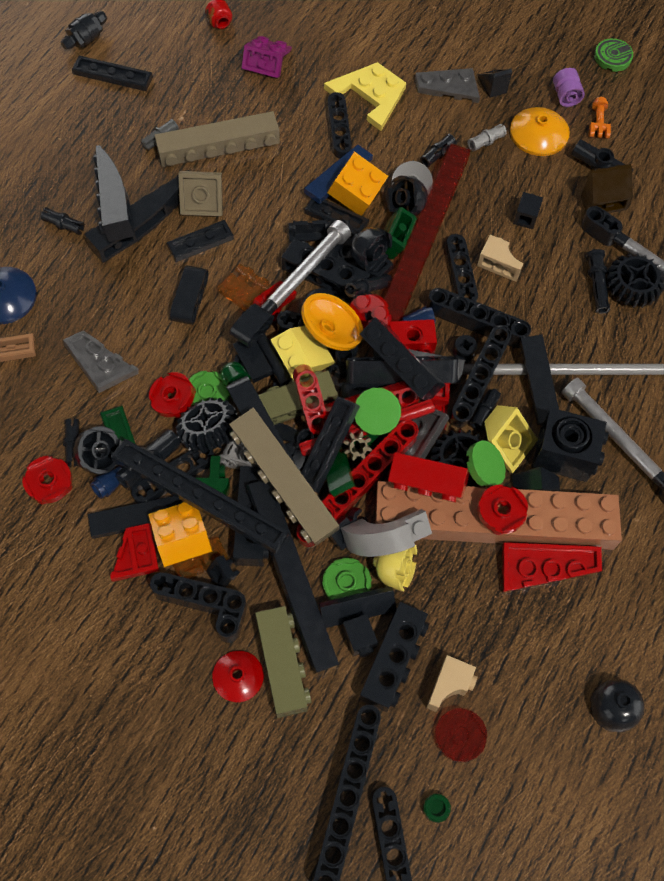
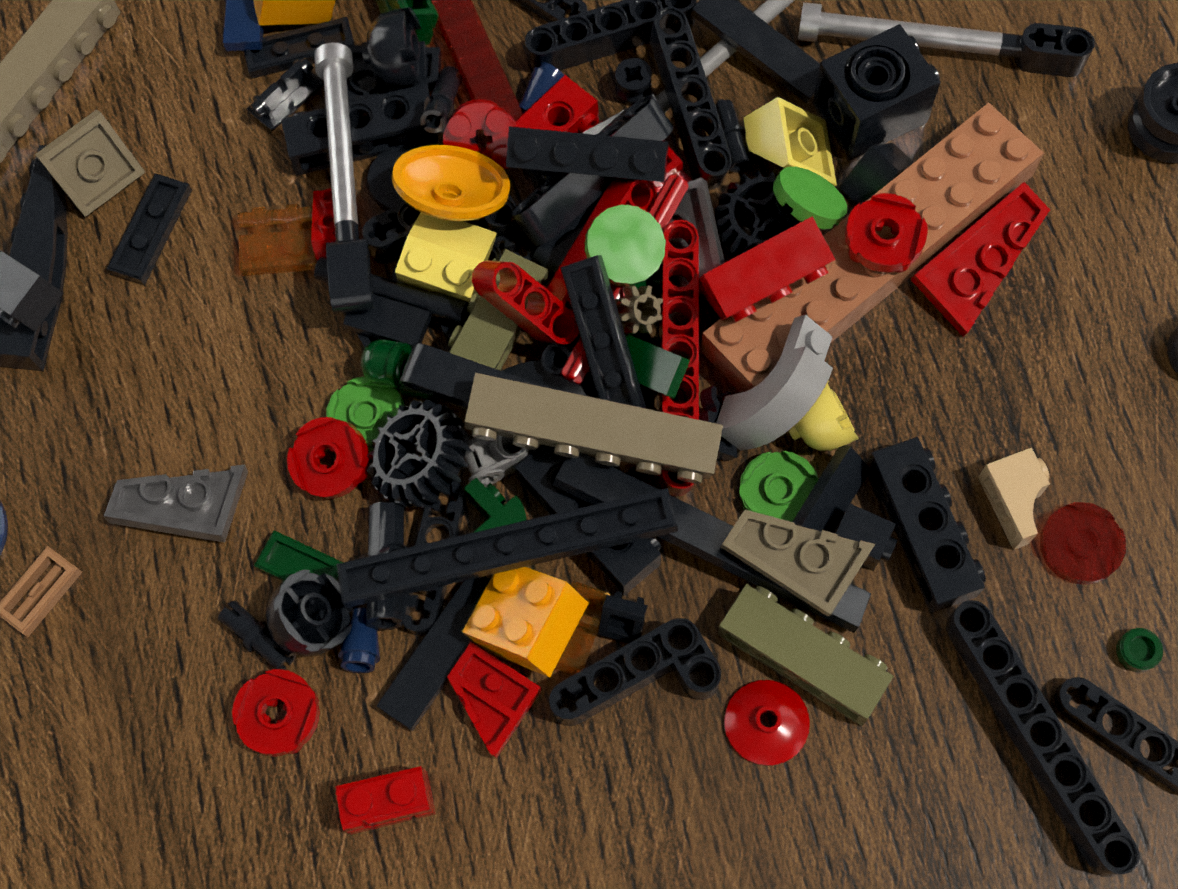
camera: 35 degrees left, 5 degrees up
black beam [170,265,209,325] -> none
none -> red brick [335,766,435,835]
none -> dark tan wing [721,510,875,617]

